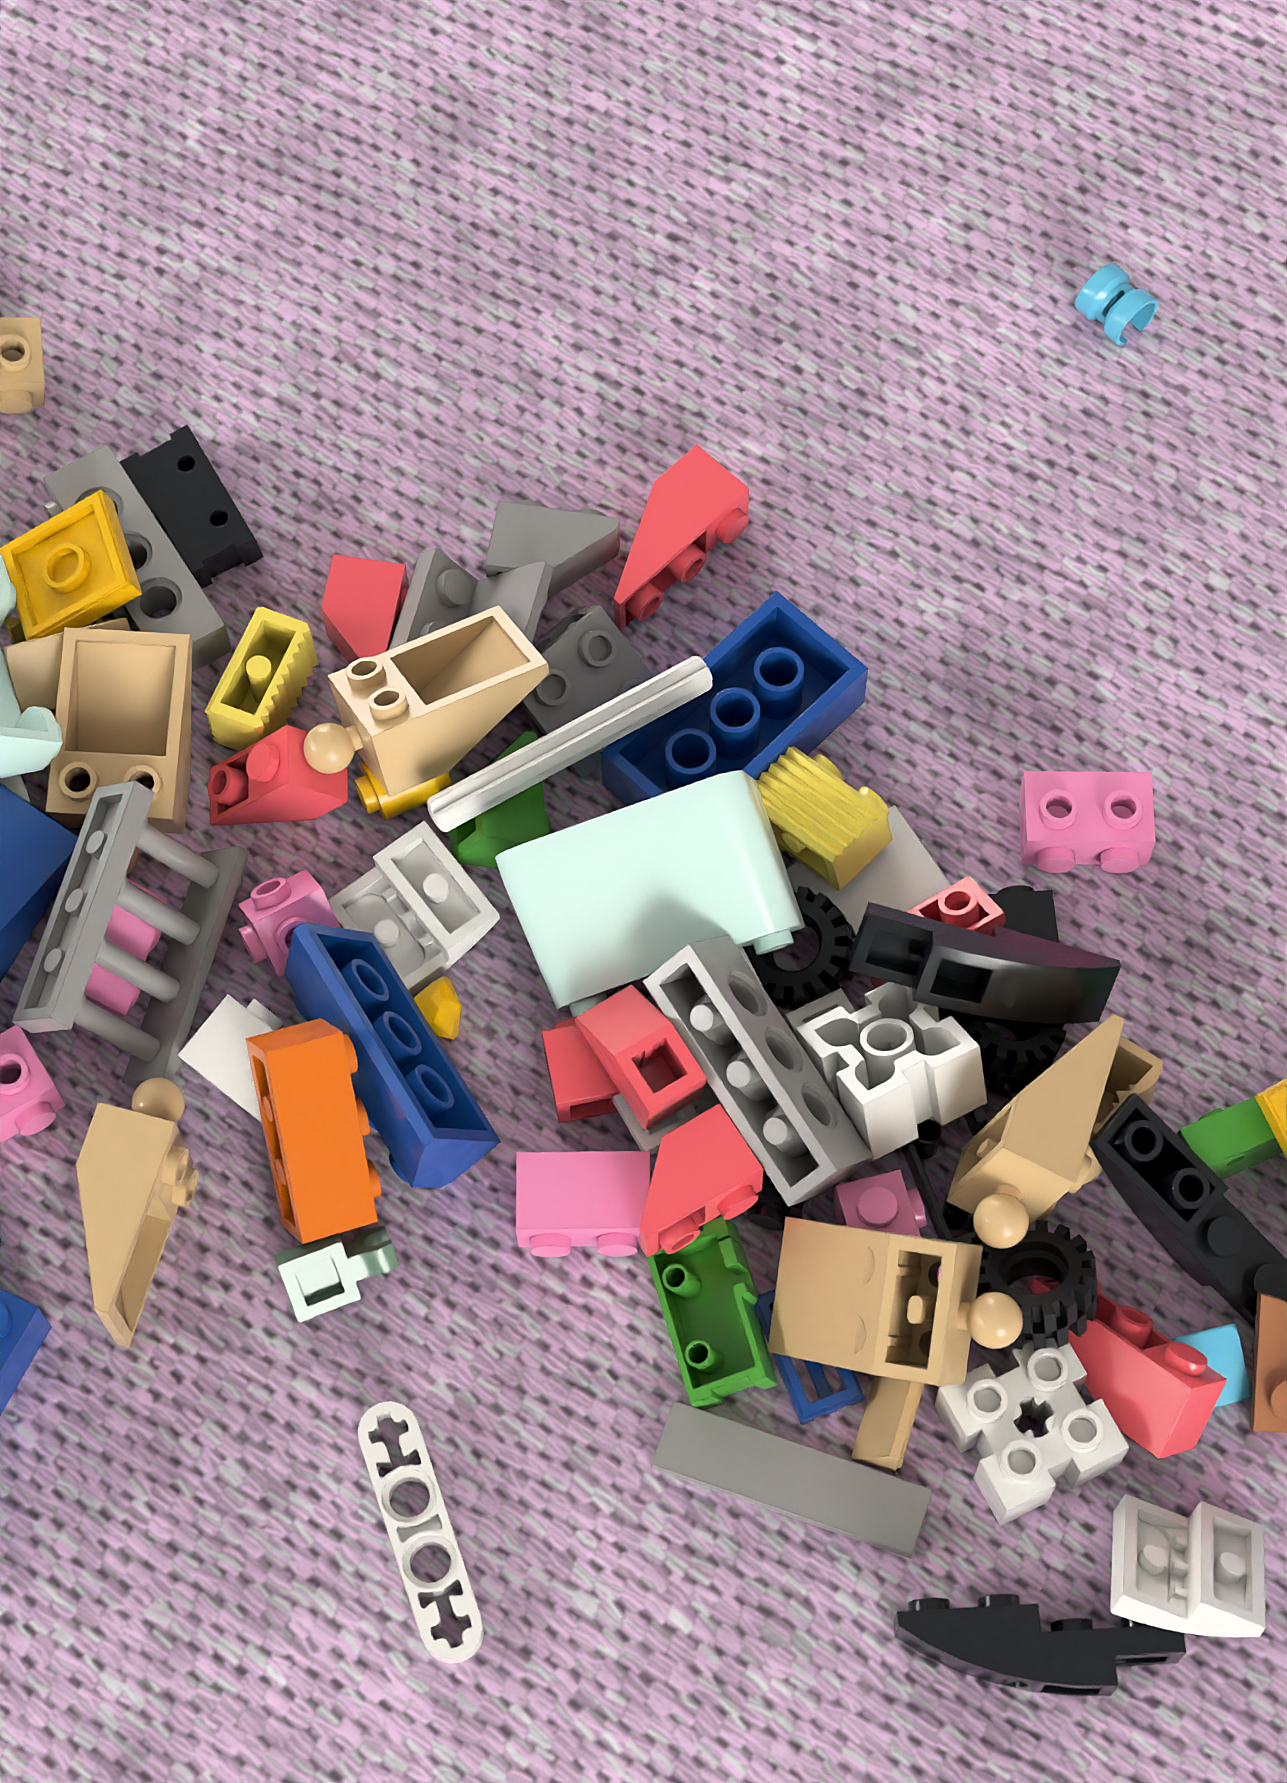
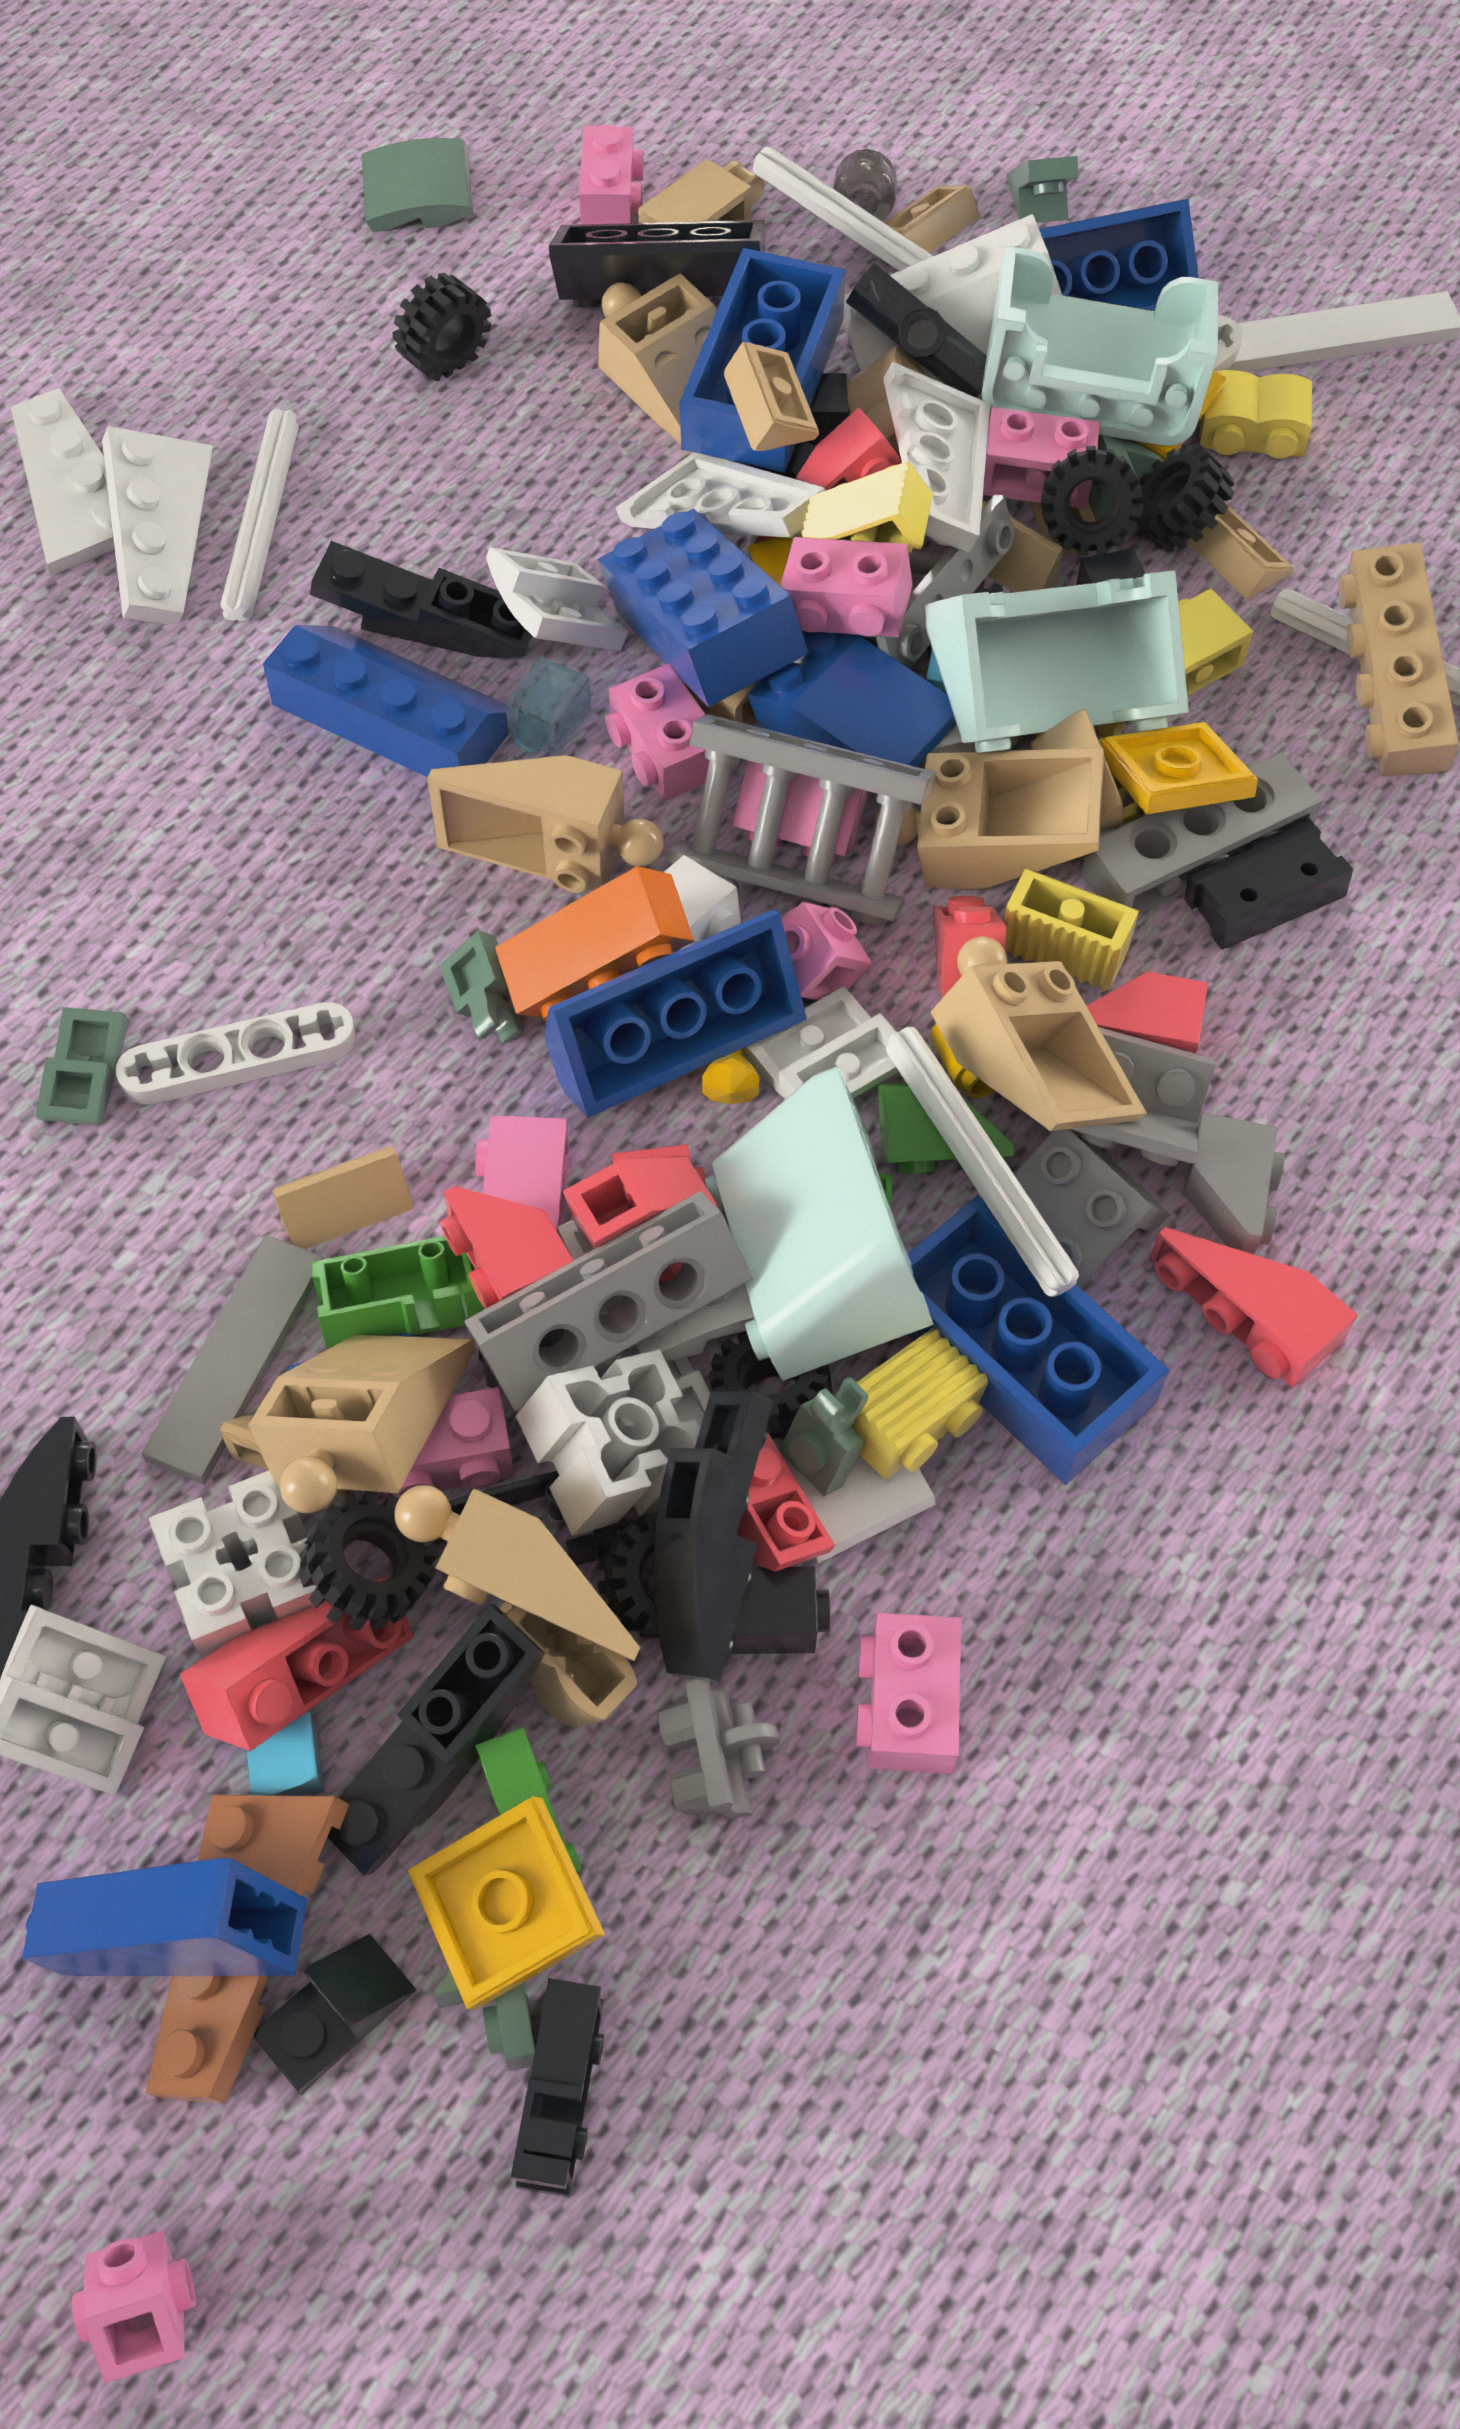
camera: 90 degrees right, 5 degrees down
none -> sand green slope [35,1007,129,1126]
none -> tan slope [272,1146,414,1249]
none -> light grey hips [657,1679,780,1819]
none -> sand green plate [779,1377,868,1496]

